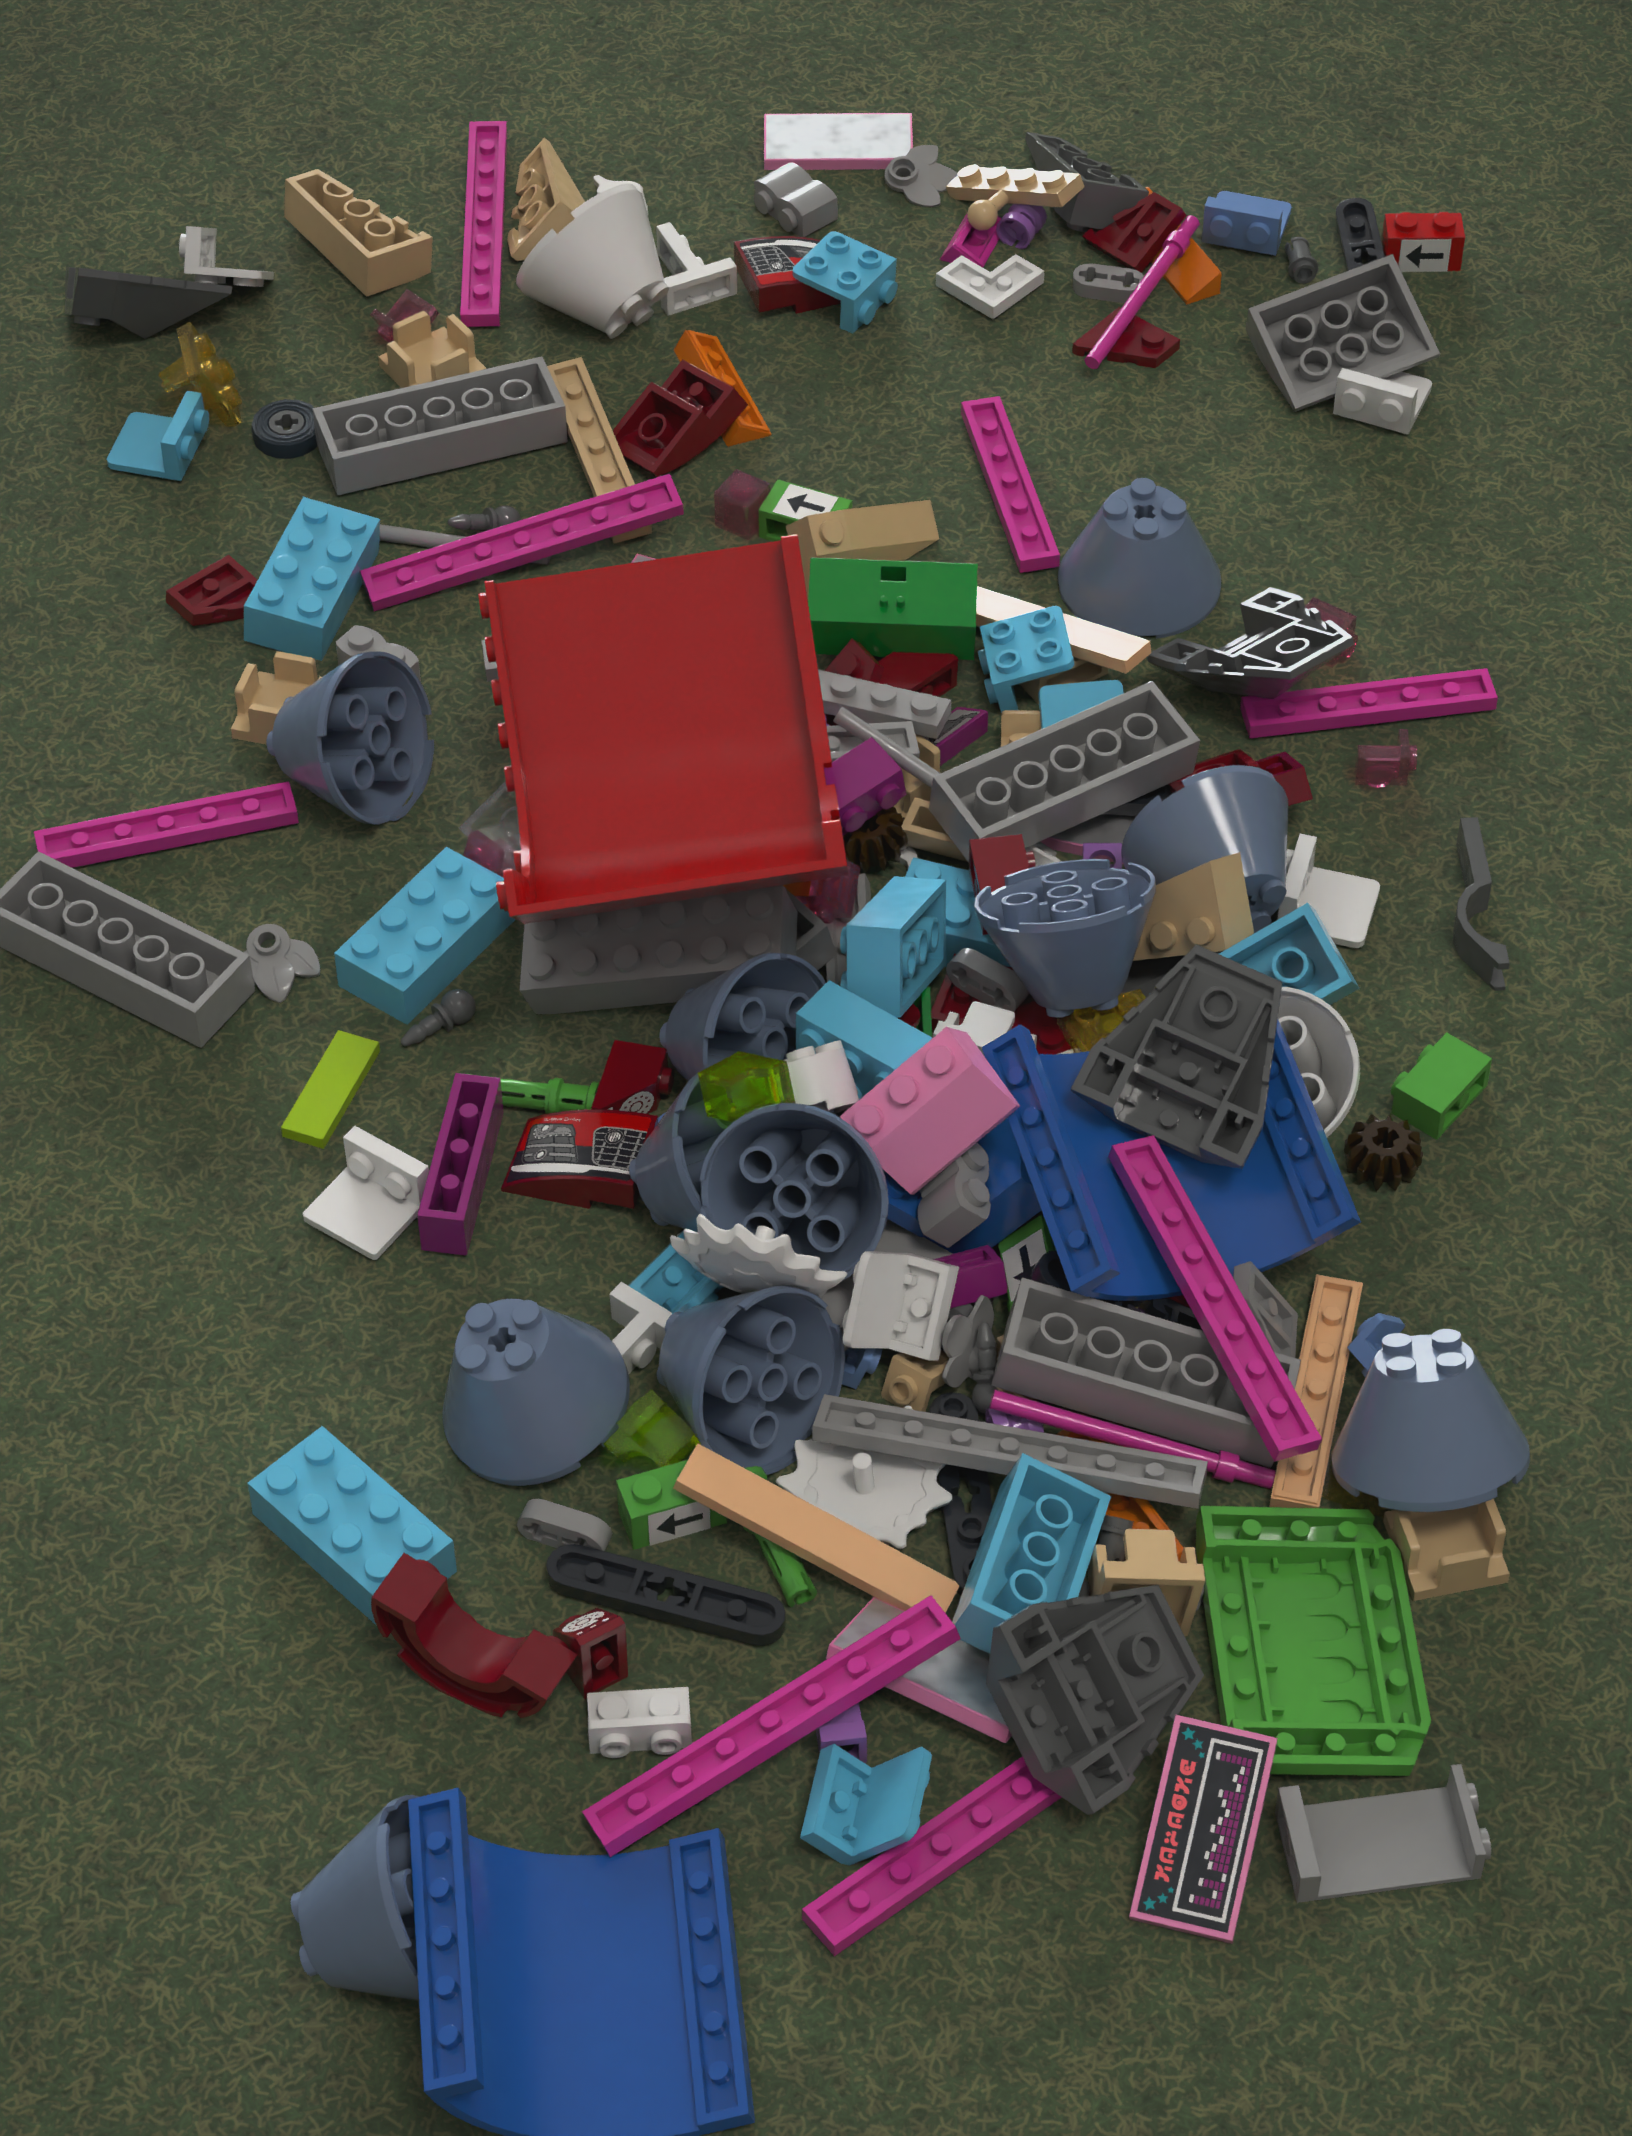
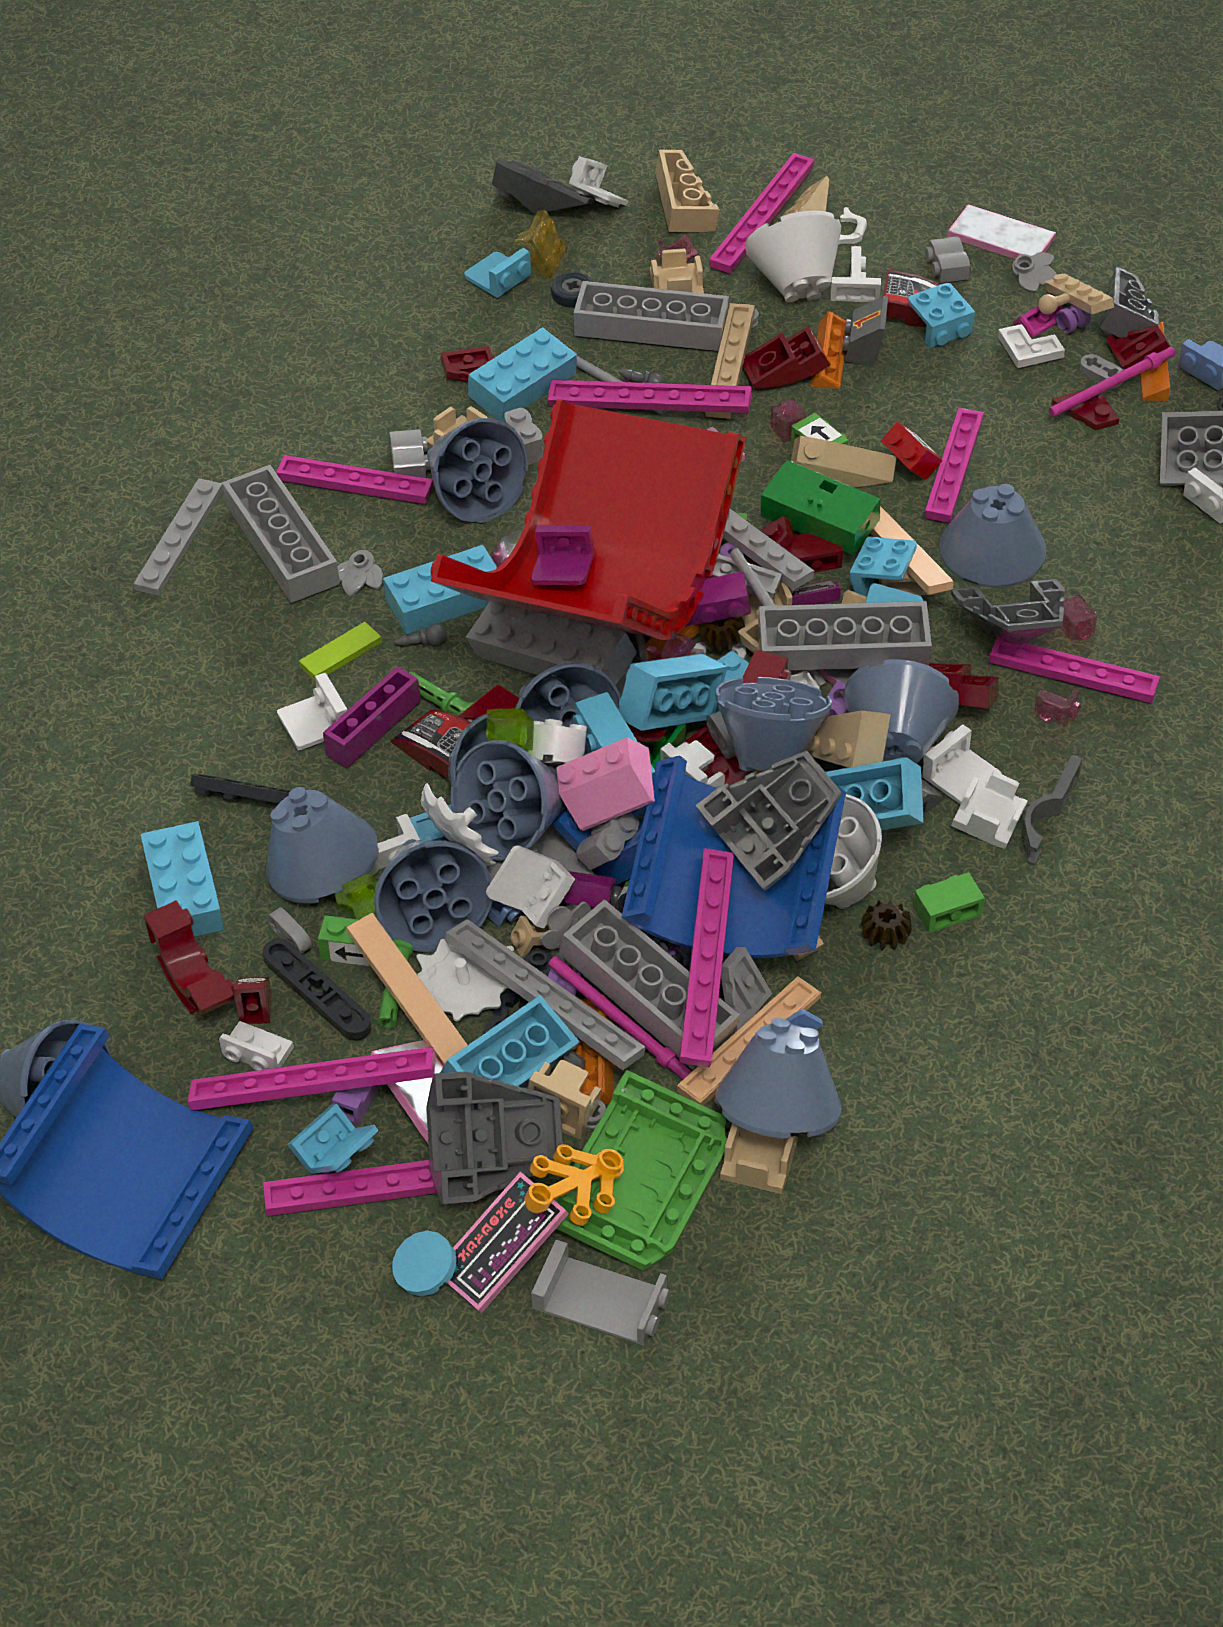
camera: 30 degrees right, 0 degrees up
none -> black piece [190,774,290,806]
none -> light grey brick [389,429,430,478]
none -> medium azure tile [392,1231,456,1296]
none -> light orange plant [525,1144,624,1226]
none -> magenta bracket [531,525,595,586]
none -> dark grey slope [842,296,888,366]
none -> red brick [881,421,943,480]
none -> white panel [951,771,1028,849]

